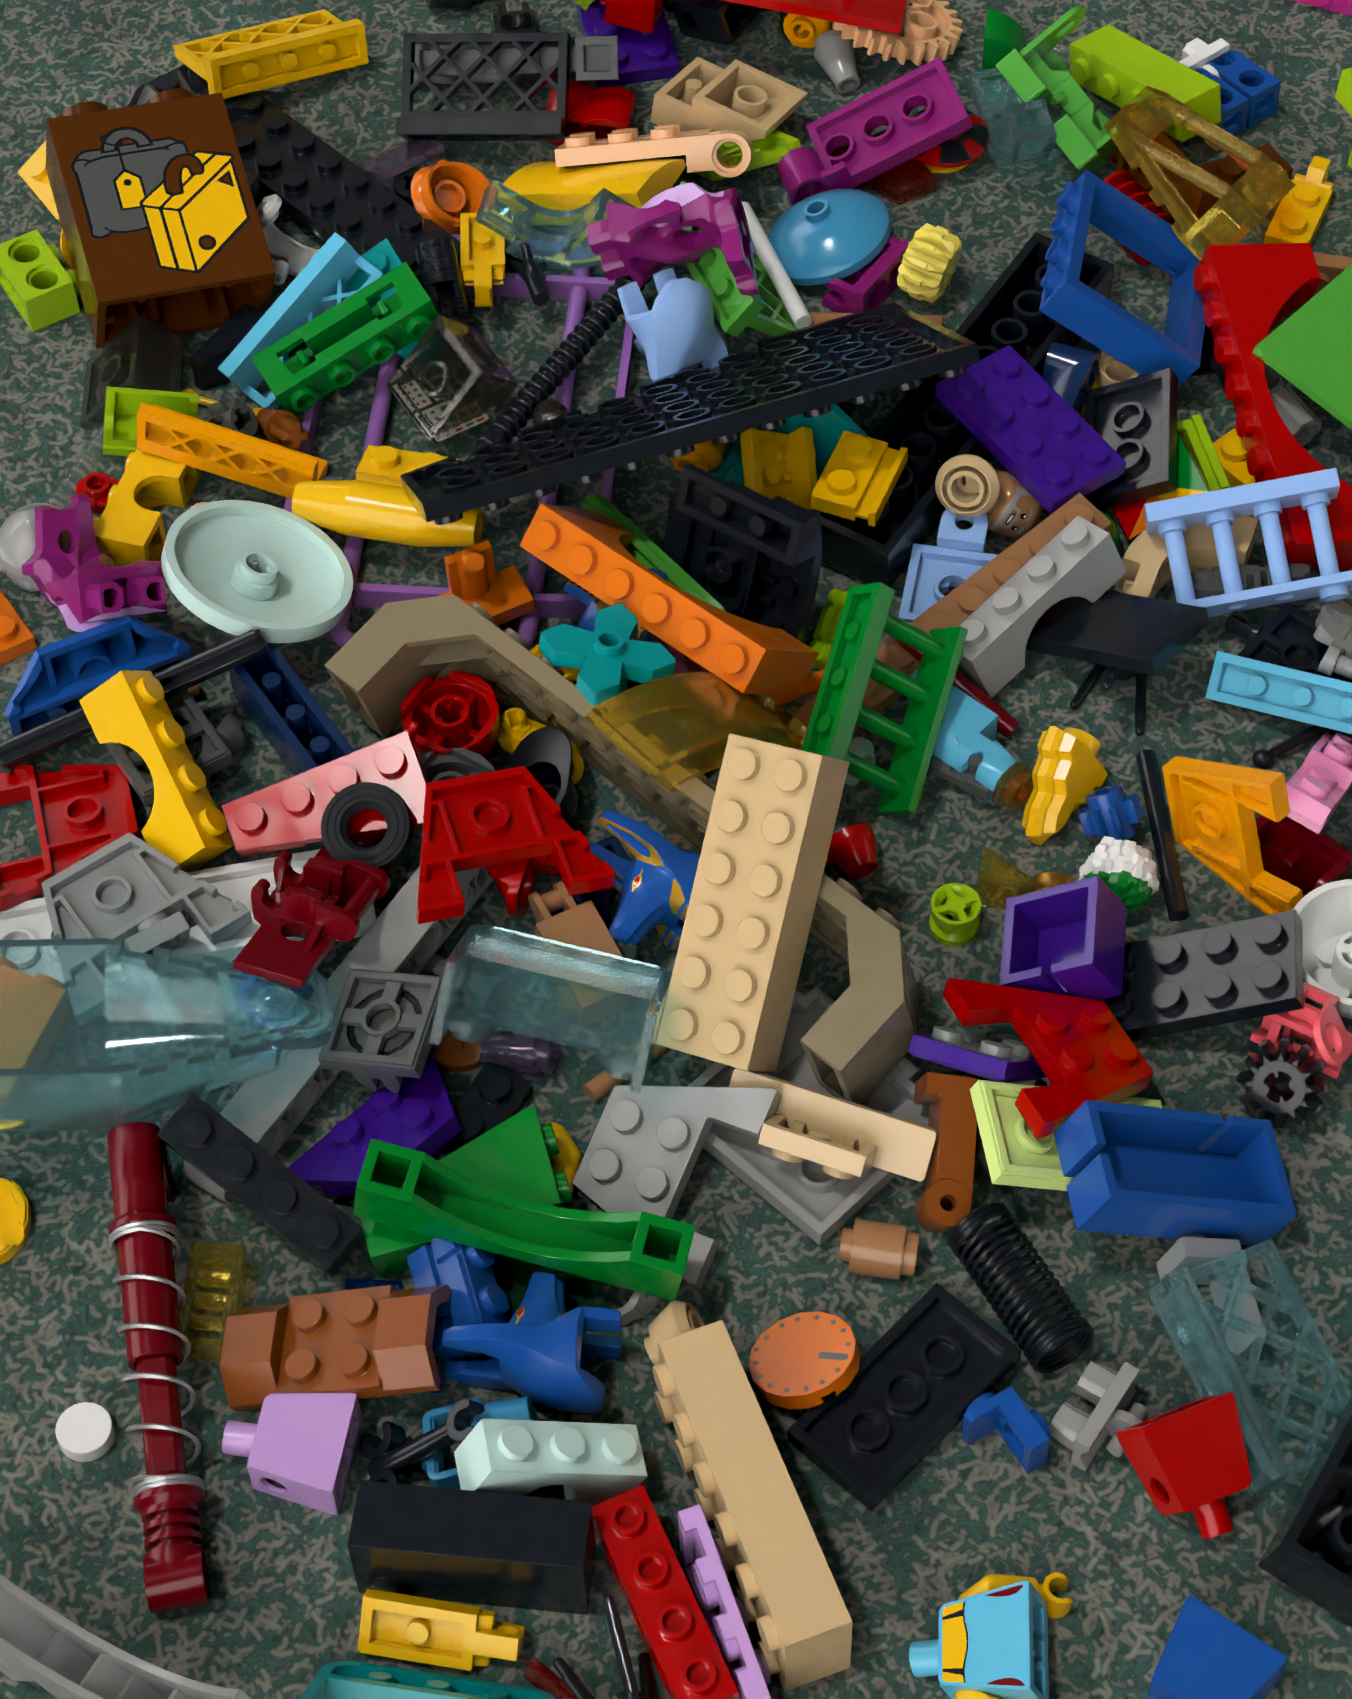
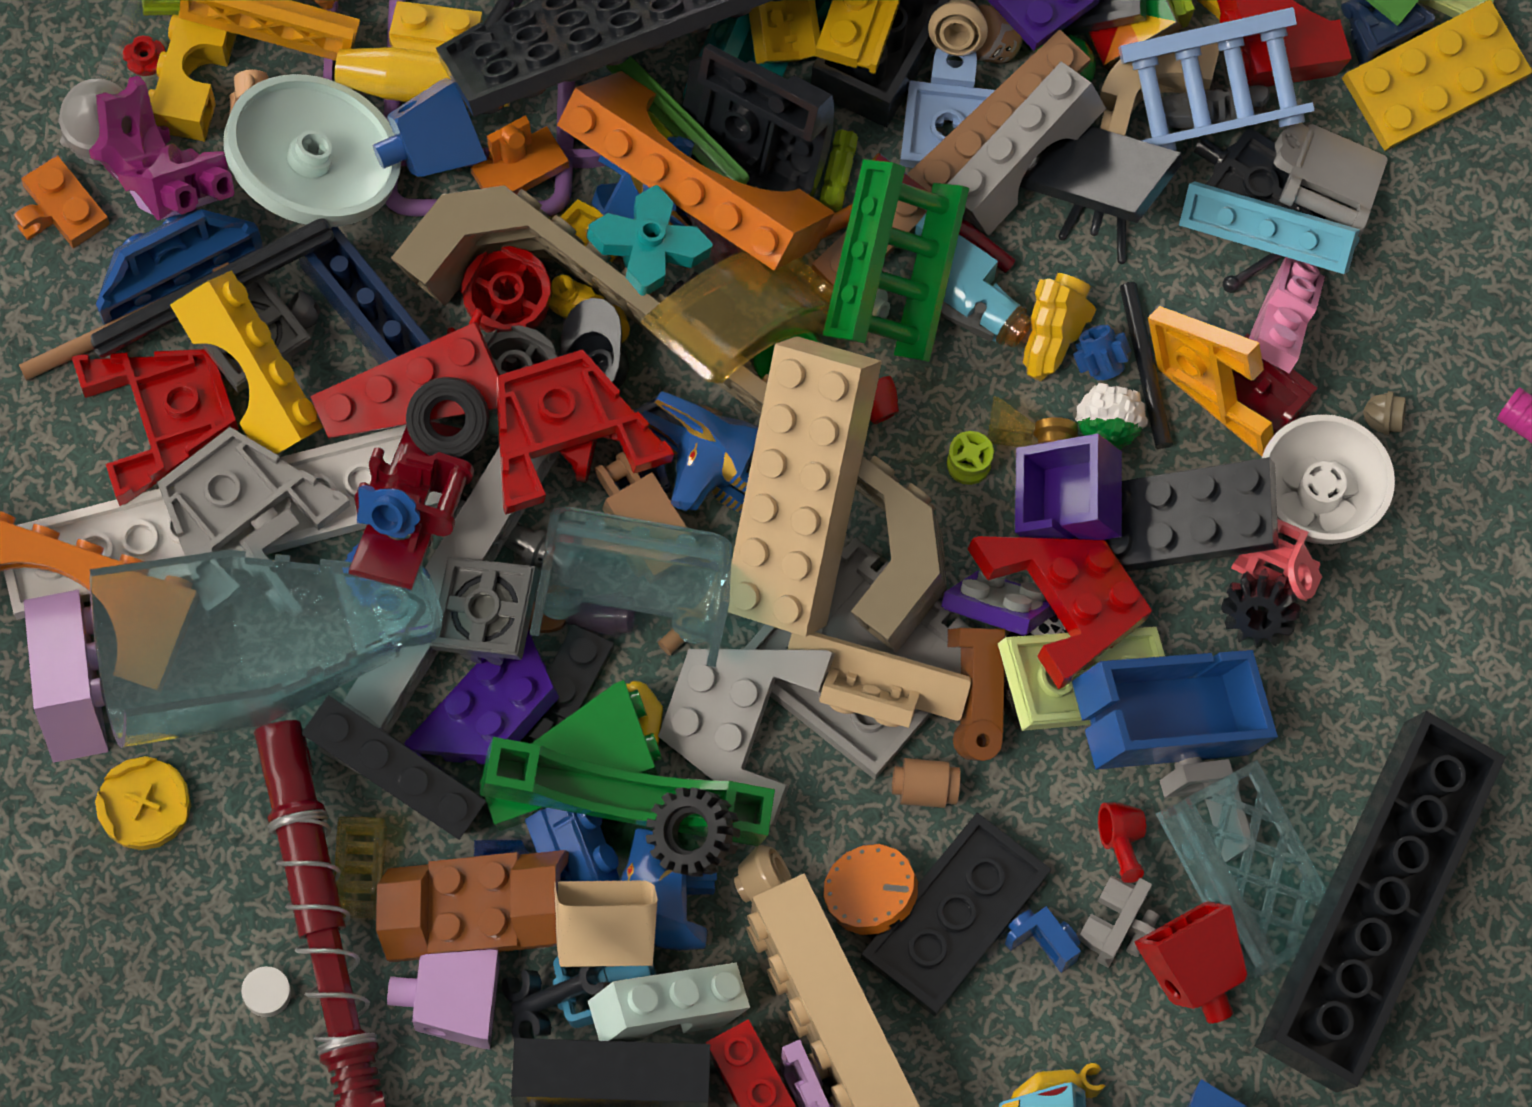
camera: 10 degrees left, 15 degrees up
black piece [947,1202,1094,1373] -> none
none -> blue animal [356,485,421,538]
none -> blue torso [372,78,487,177]
none -> tan piece [554,880,658,967]
none -> black tyre [646,787,740,877]
none -> red bar [1098,802,1146,883]

